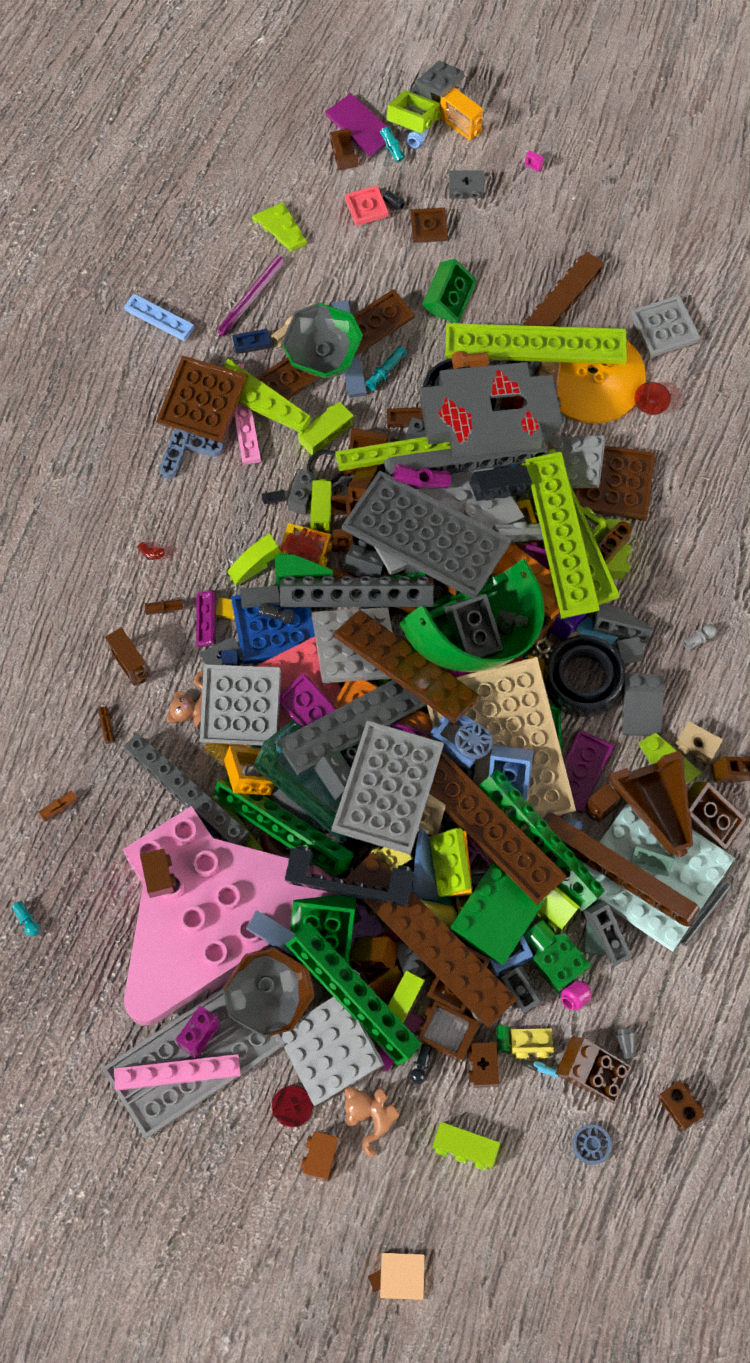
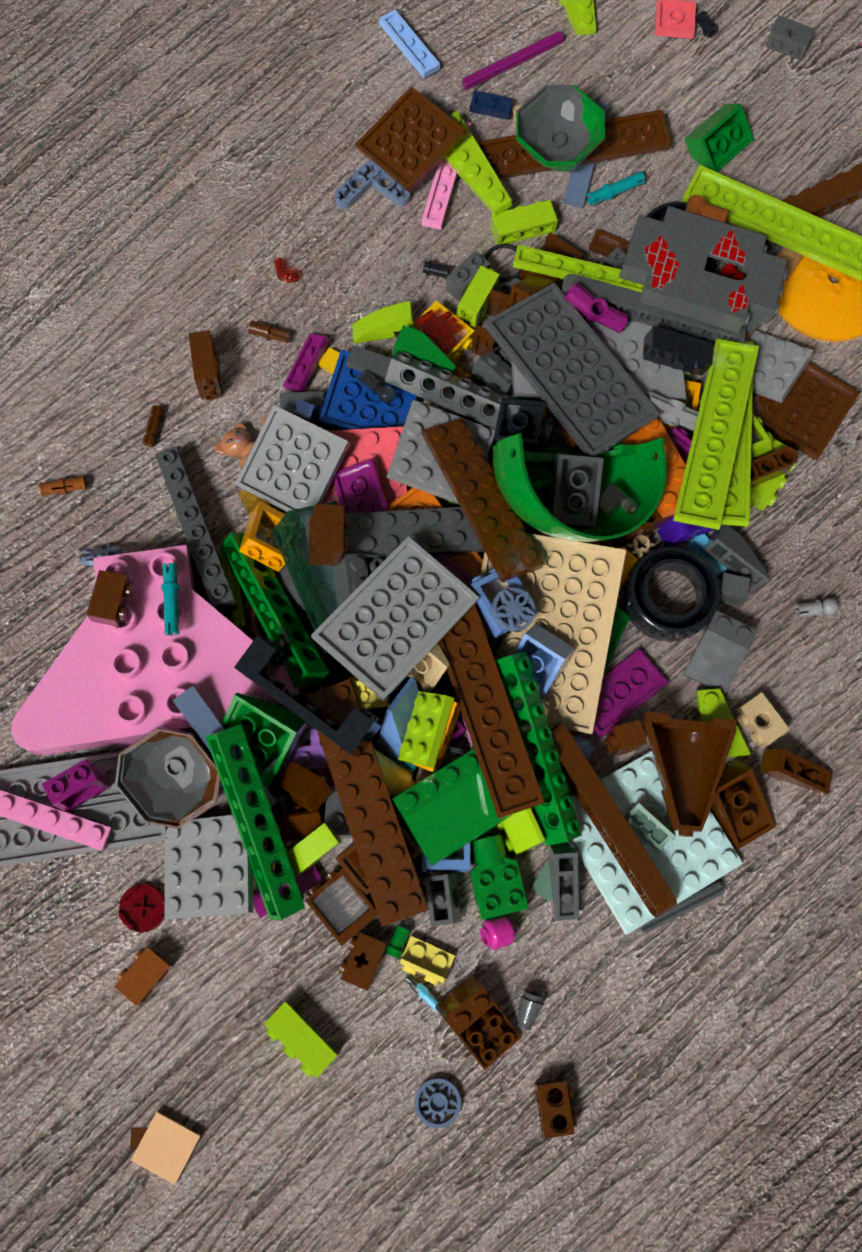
camera: 20 degrees right, 5 degrees up
nougat animal [345,1086,400,1157] -> none
reddish brown plate [410,207,448,243] -> none
black pin [410,1044,434,1085] -> none
none -> sand blue wheel [79,543,123,566]
none -> teal pin [161,563,180,636]
none -> reddish brown brick [308,504,348,566]
none -> black slope [494,398,546,452]

